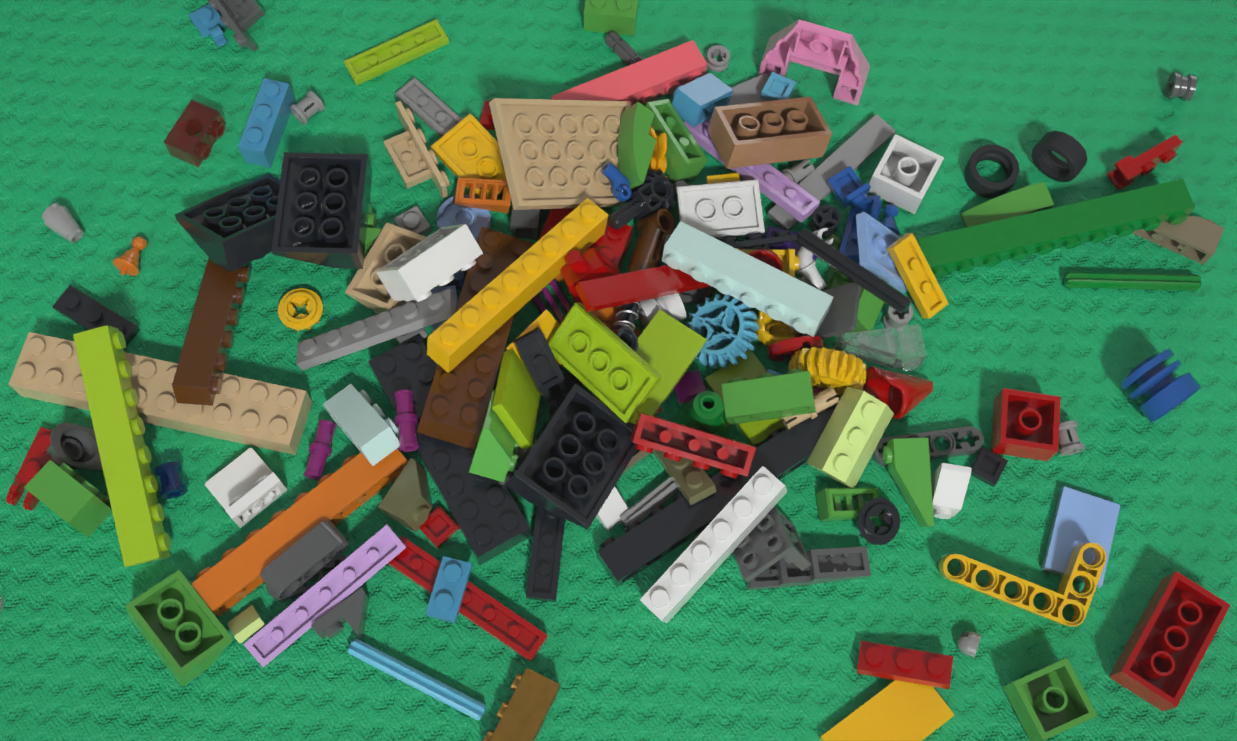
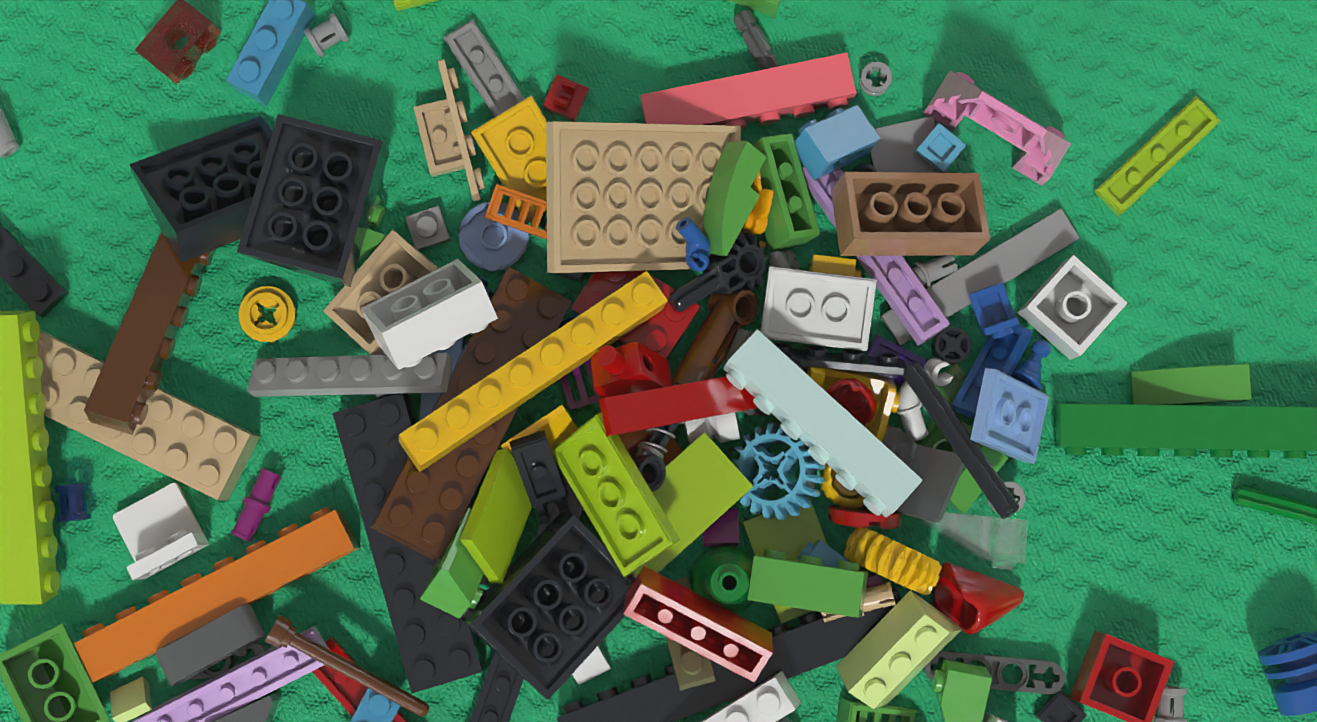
camera: 15 degrees right, 15 degrees up
orange piece [113,236,147,276] -> none
light aqua brick [323,384,400,466] -> none
olive slope [378,458,433,532] -> none
magenta pin [394,390,419,452] -> none
red tile [419,506,459,549] -> none
light grey axle [620,476,679,528] -> none
yellow plate [887,233,949,319] -> none
black tyre [964,145,1019,198] -> none
black tyre [1032,131,1087,182] -> none
none -> reddish brown piece [265,615,429,716]
none -> lime tile [1094,96,1221,216]

